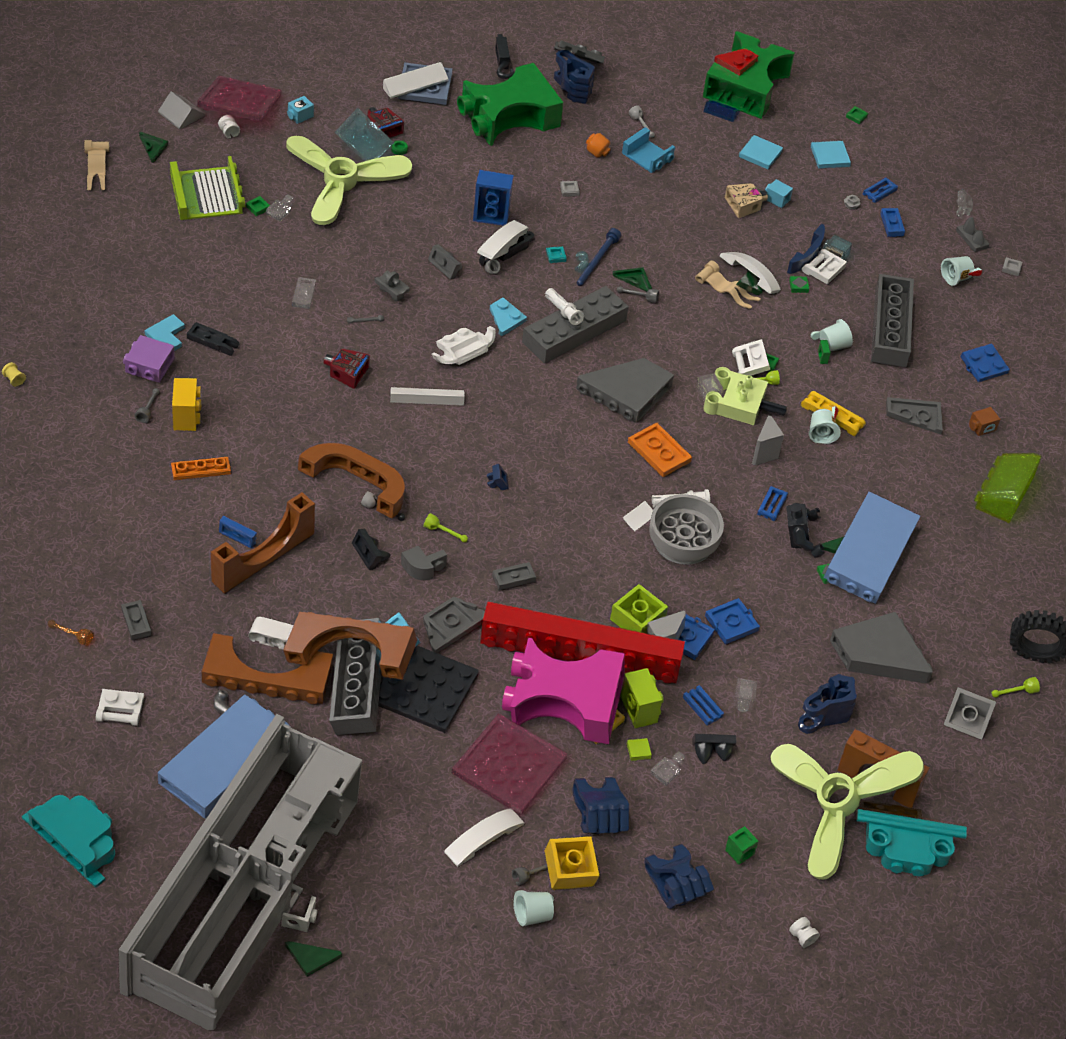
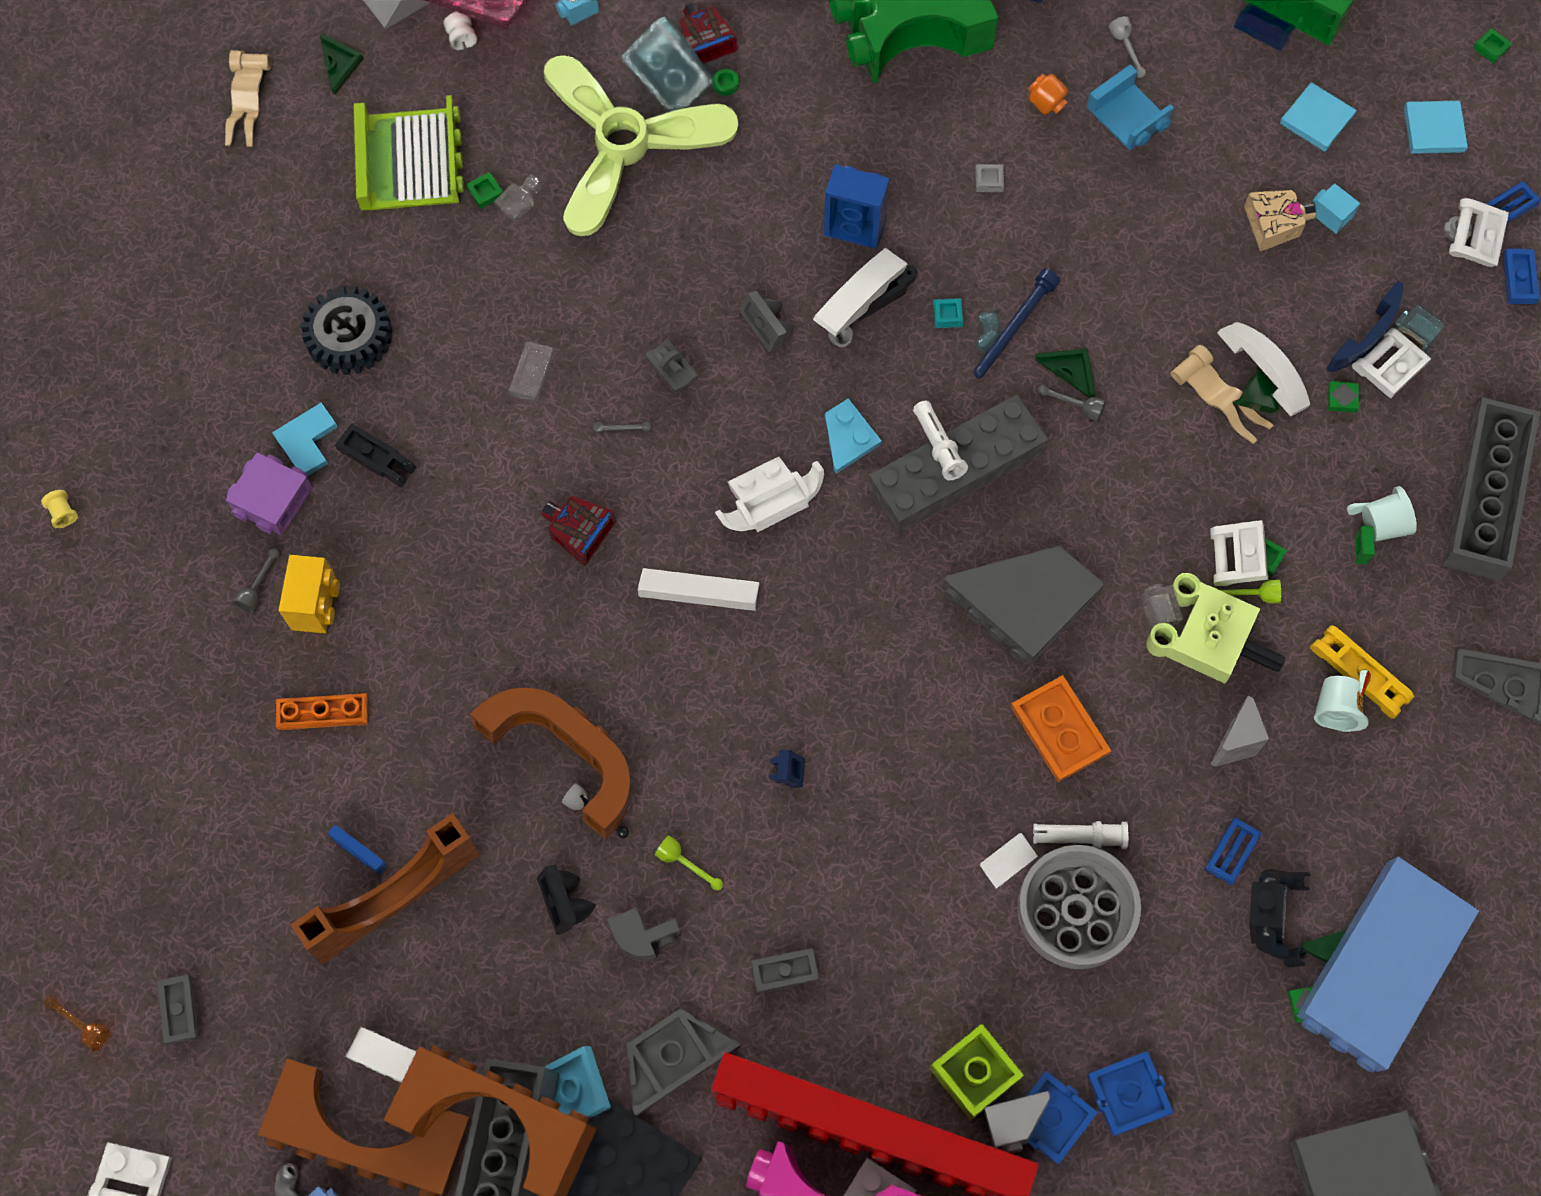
camera: 15 degrees right, 20 degrees up
none -> wheel [300,286,393,375]
none -> white plate [1449,198,1509,267]

